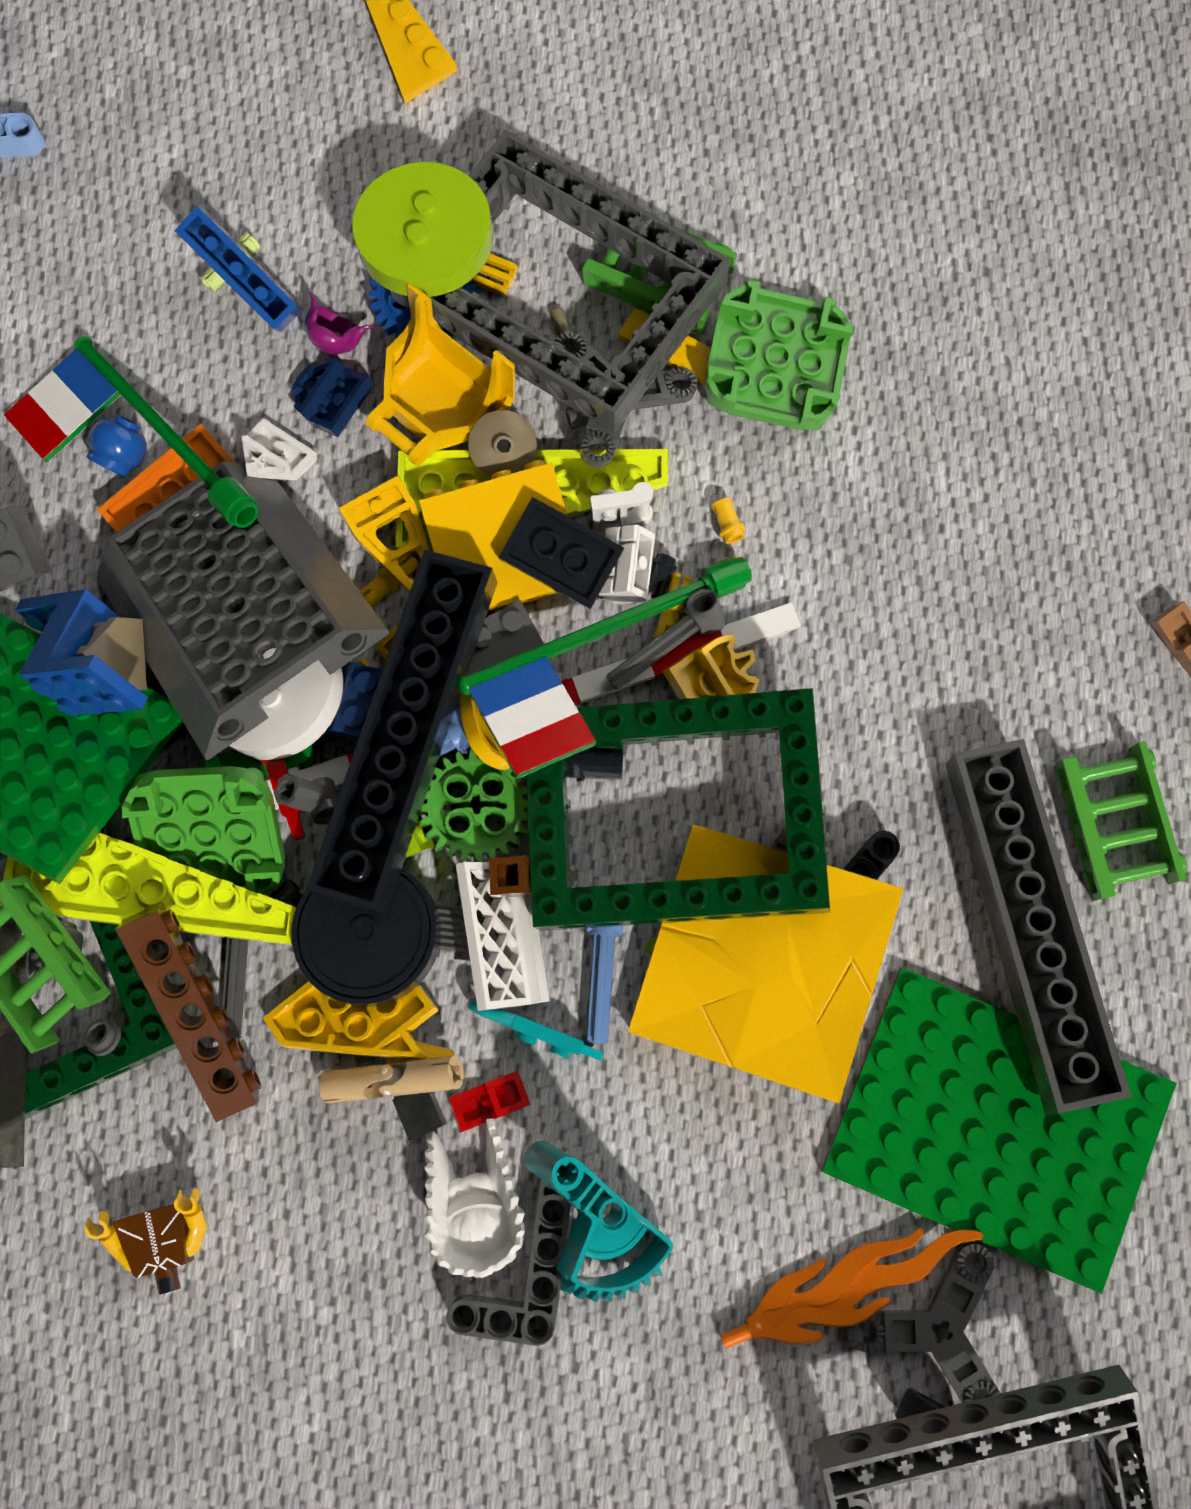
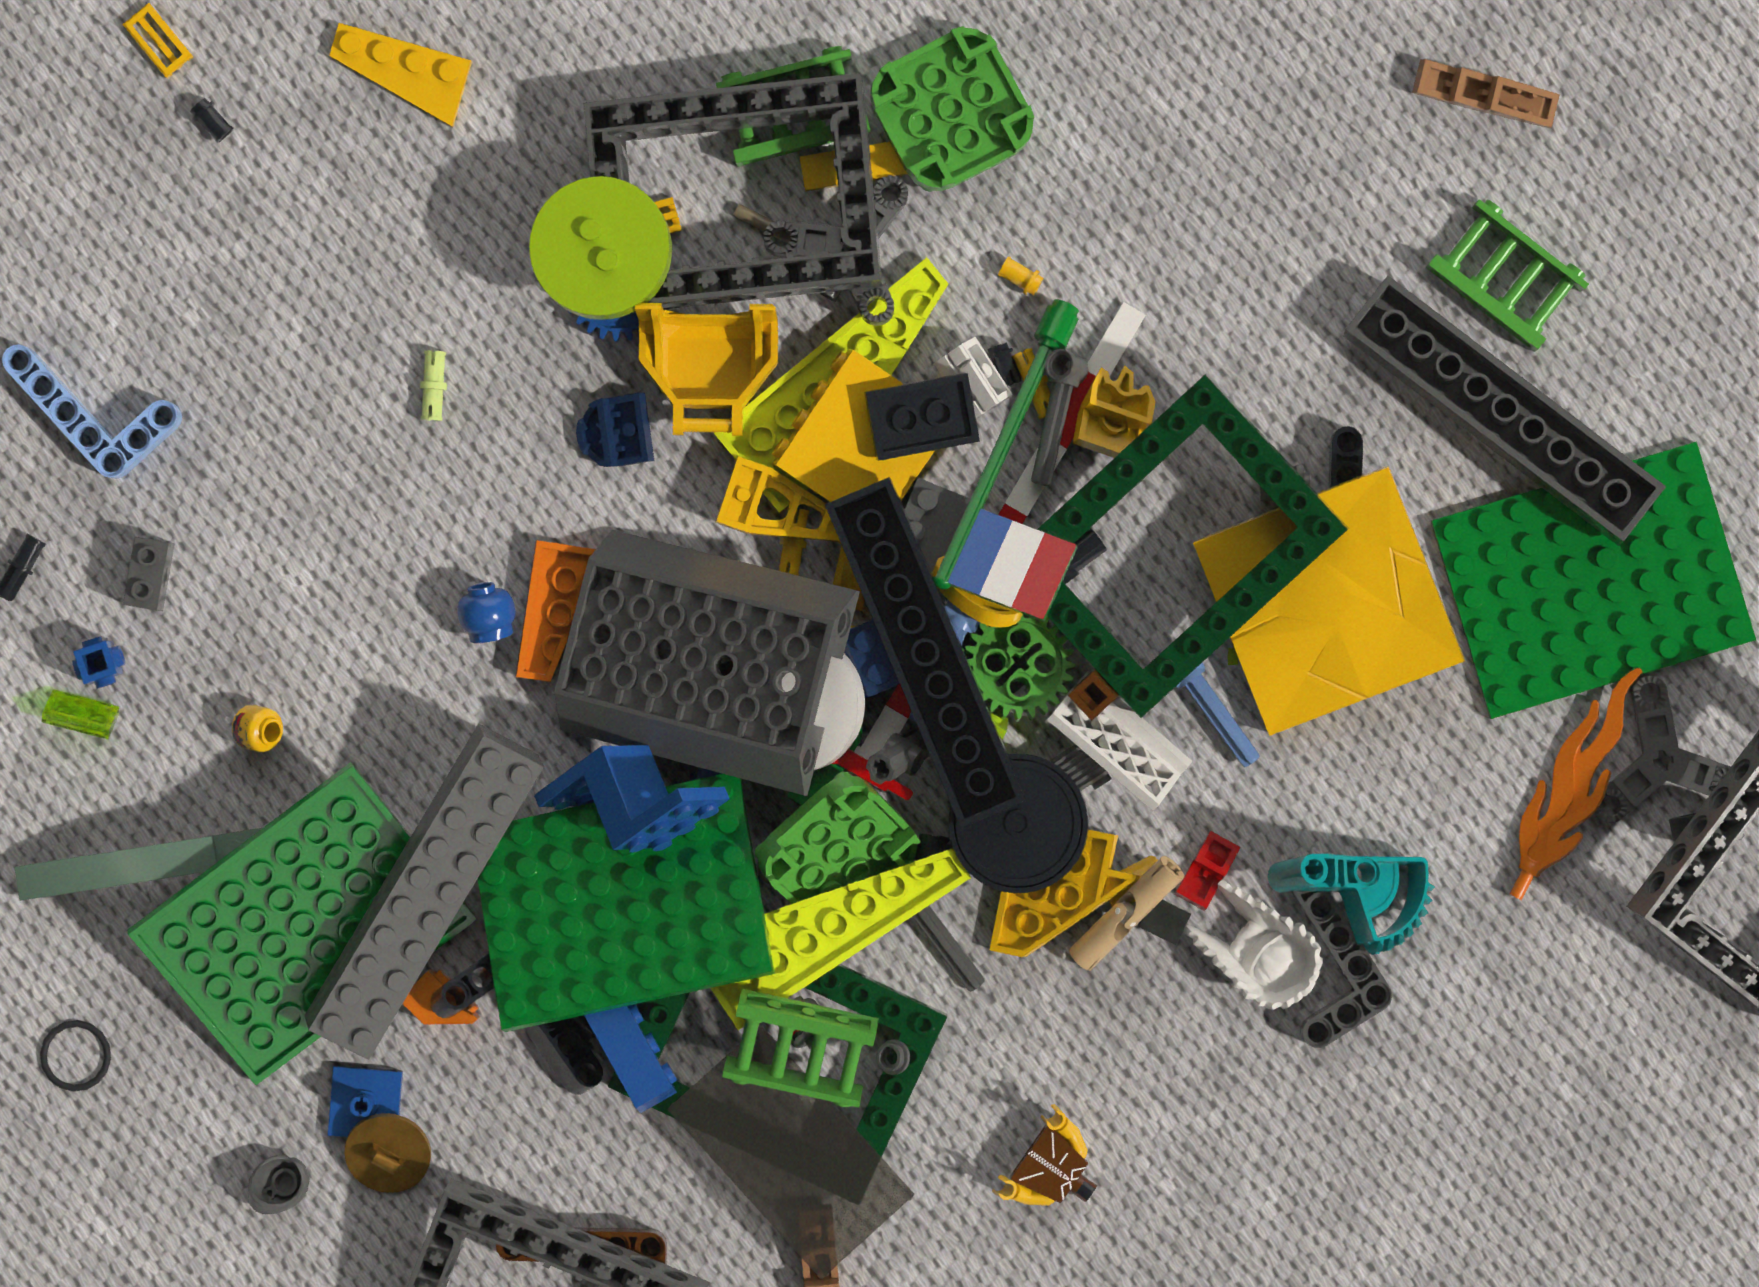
camera: 50 degrees left, 10 degrees up
flag [4,336,259,528] -> none
dark tan slope [76,617,147,691] -> none
reddish brown brick [115,902,262,1122] -> none
blue brick [174,206,304,332] -> none
white slope [242,418,317,480] -> none
magenta hair [305,291,375,355] -> none
teal plate [467,999,604,1061] -> none
dark tan dish [468,410,537,477] -> none
white plate [590,482,653,531] -> none

